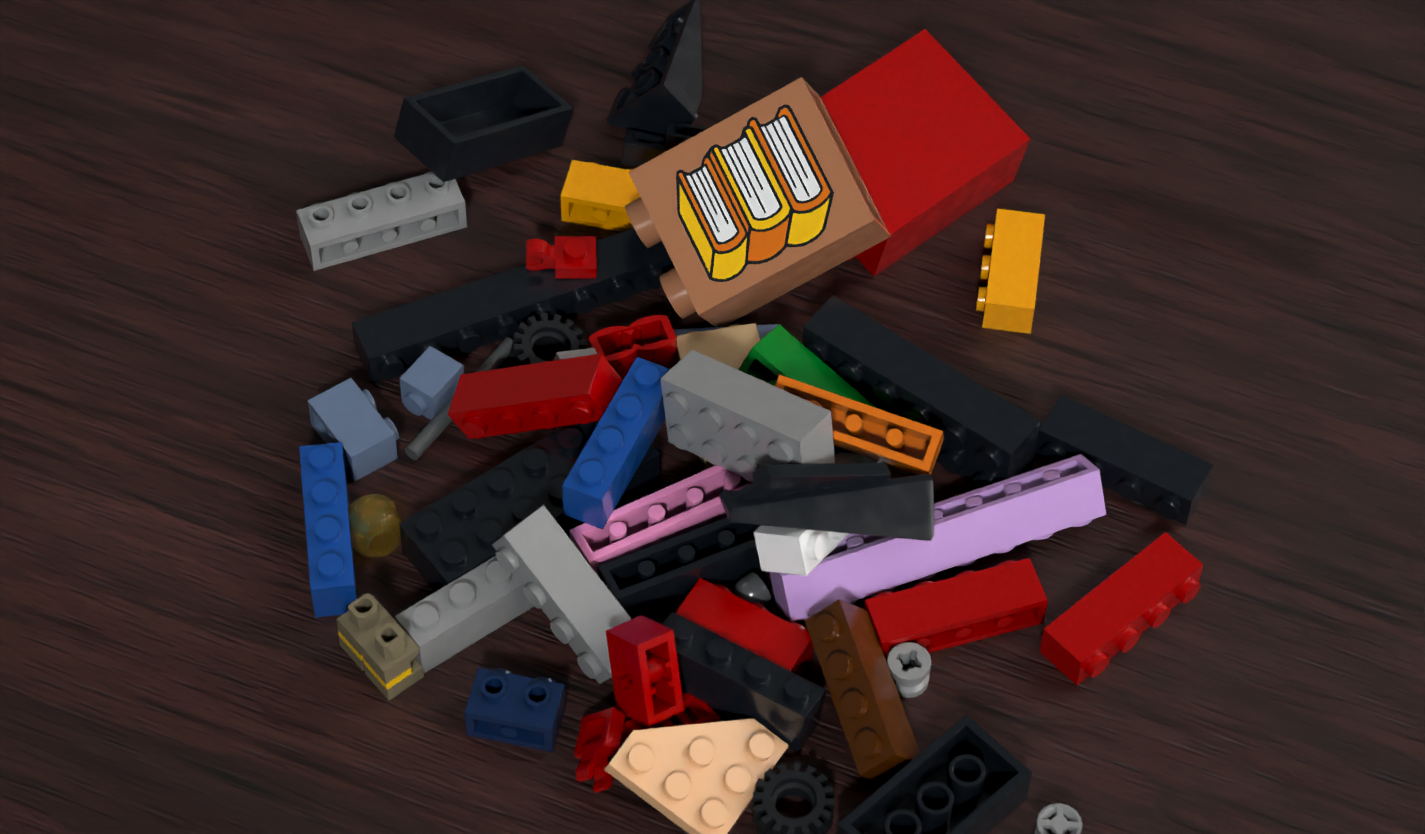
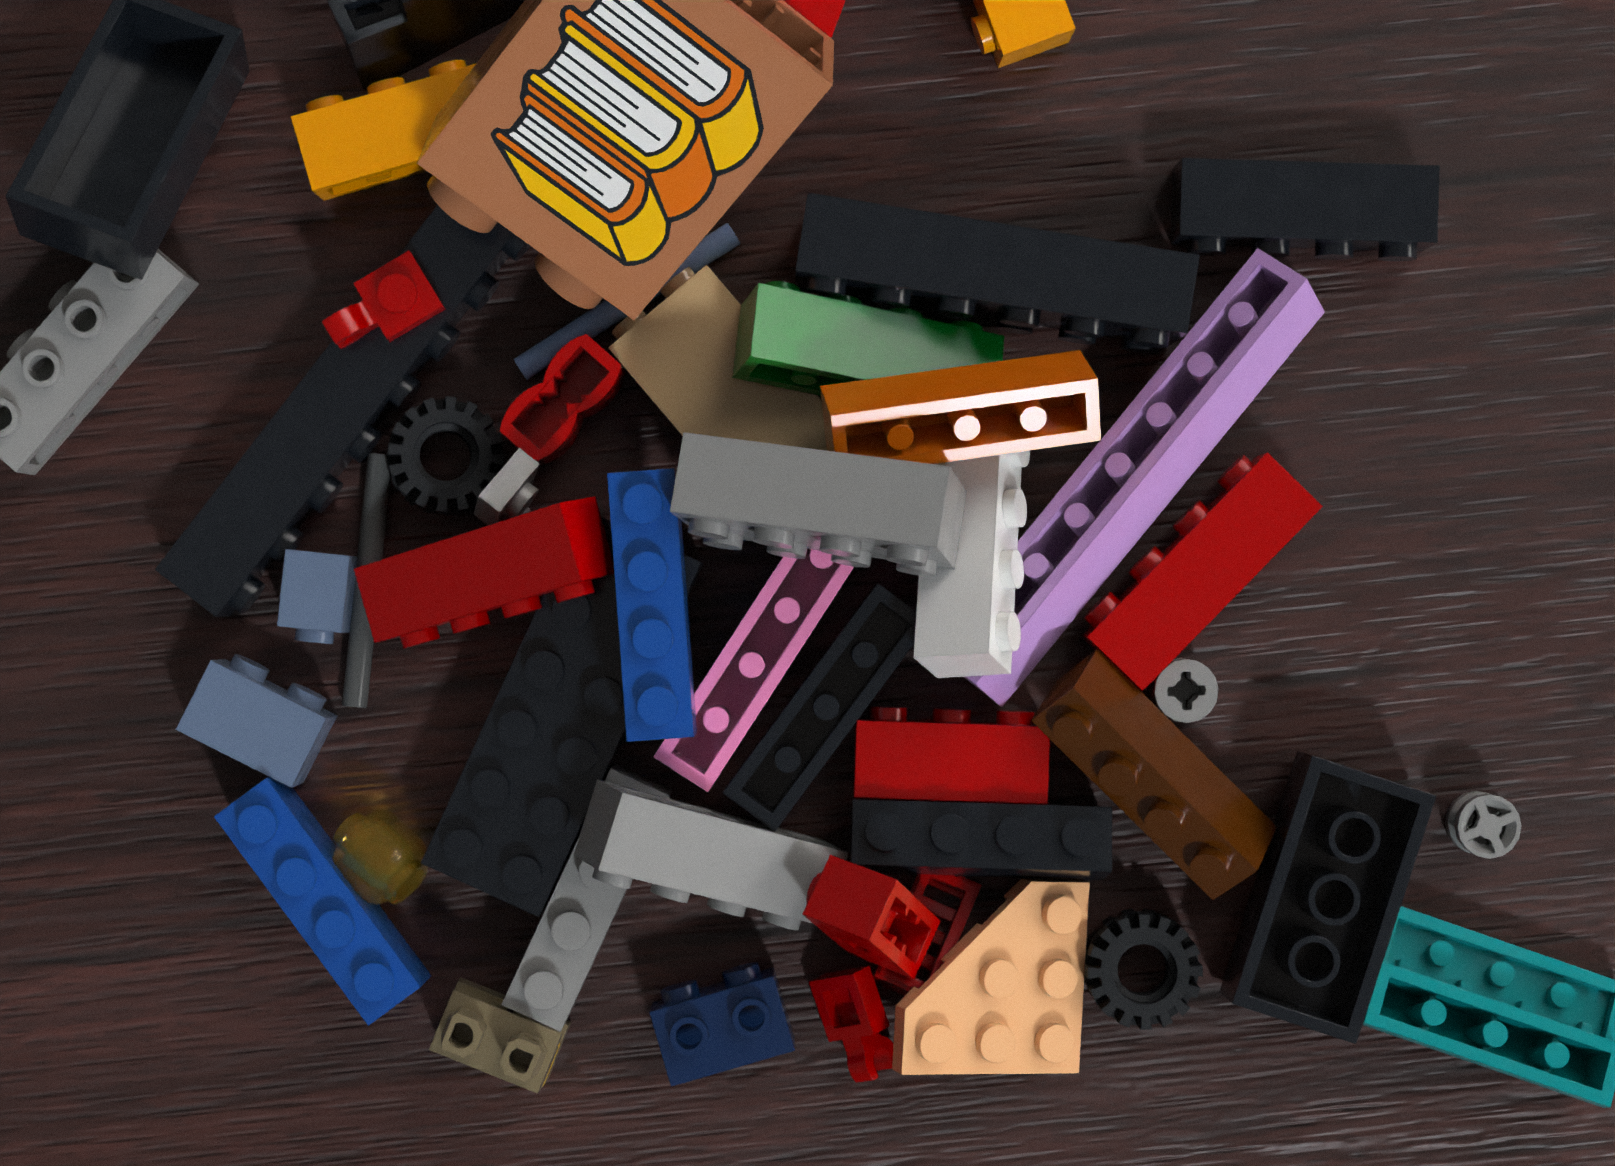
camera: 30 degrees left, 35 degrees up
black wedge [719,463,934,541] -> none
dark grey hinge [733,572,771,605] -> none
red brick [1039,532,1203,686] -> none

